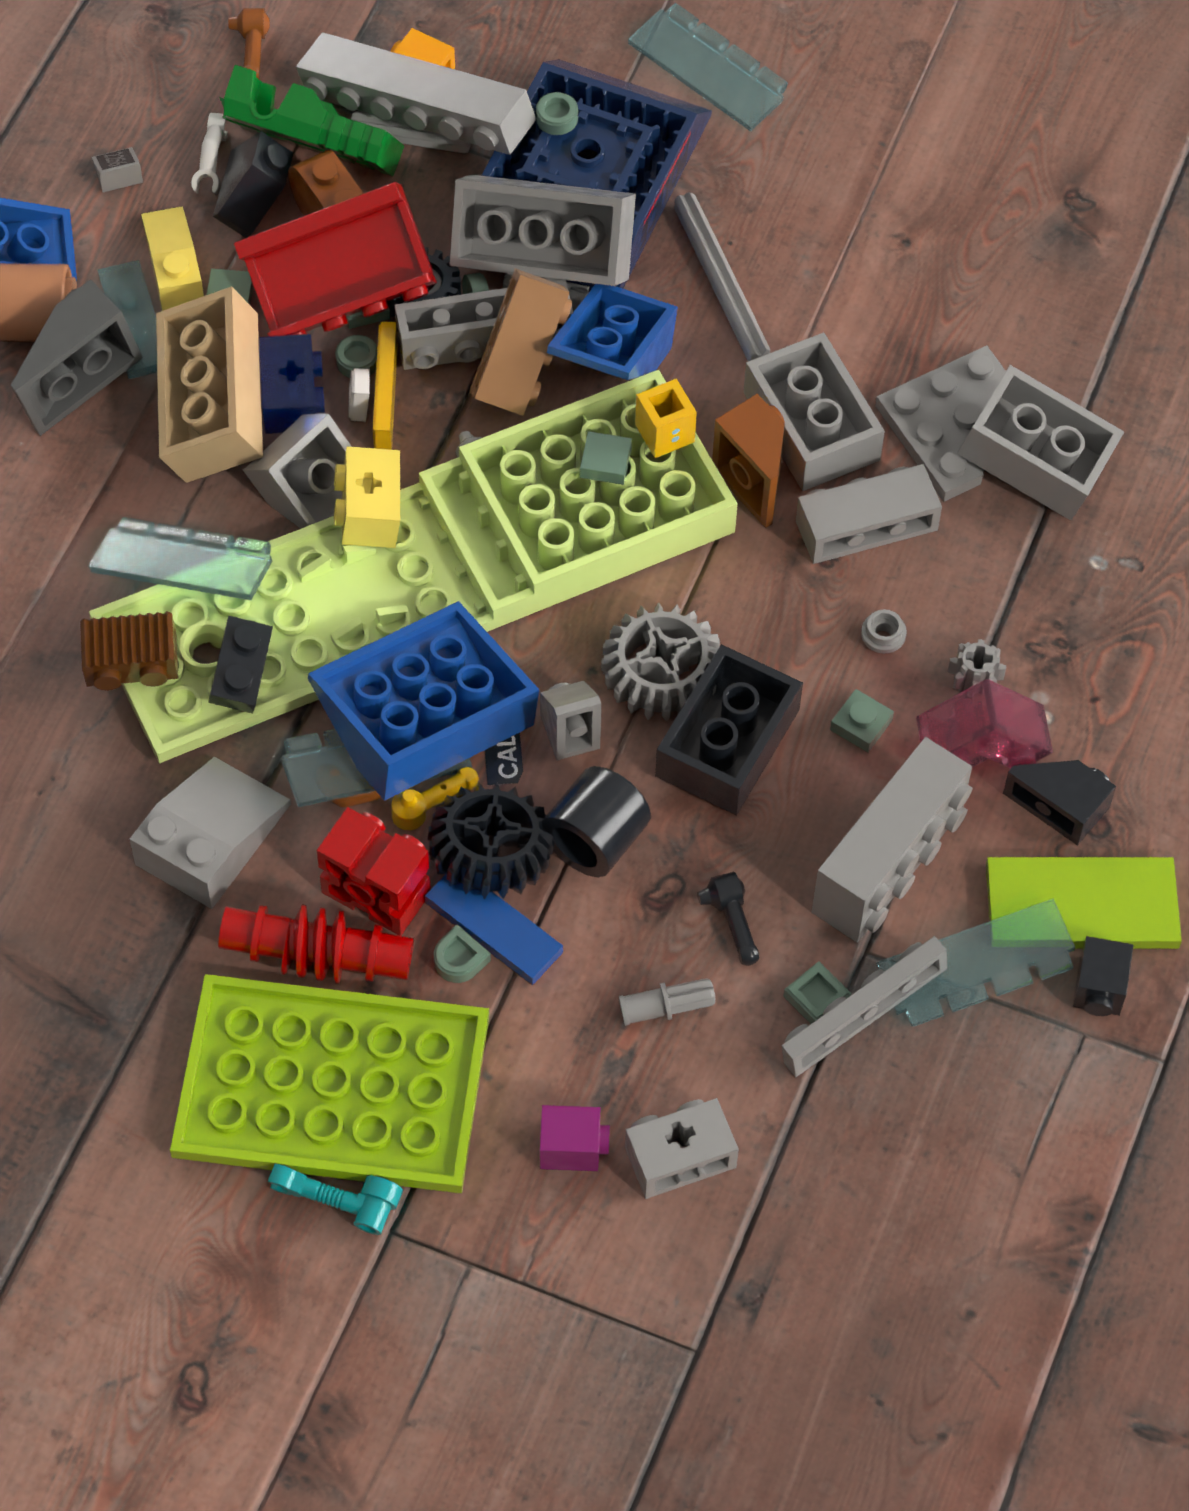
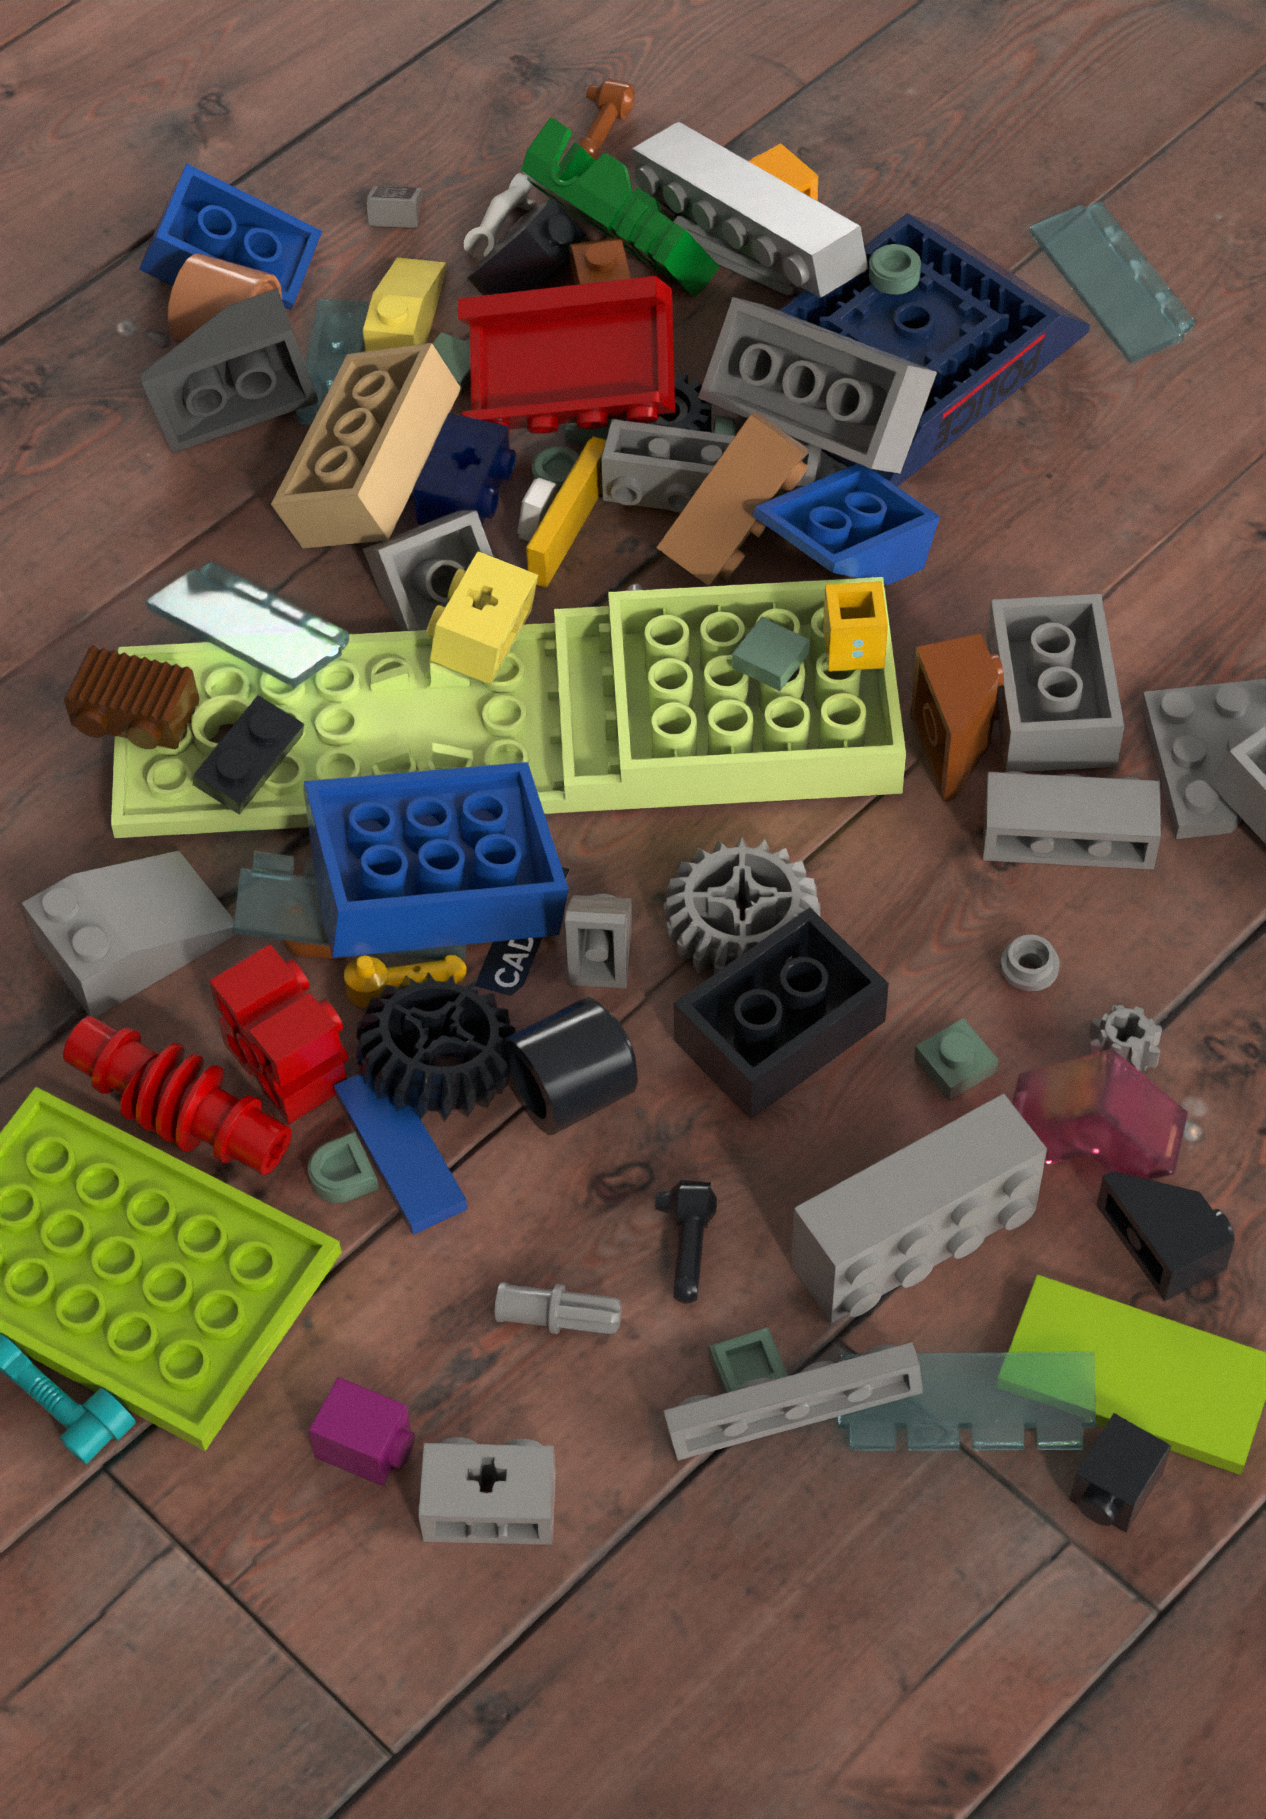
camera: 25 degrees right, 5 degrees down
light grey axle [674,192,771,361] -> none

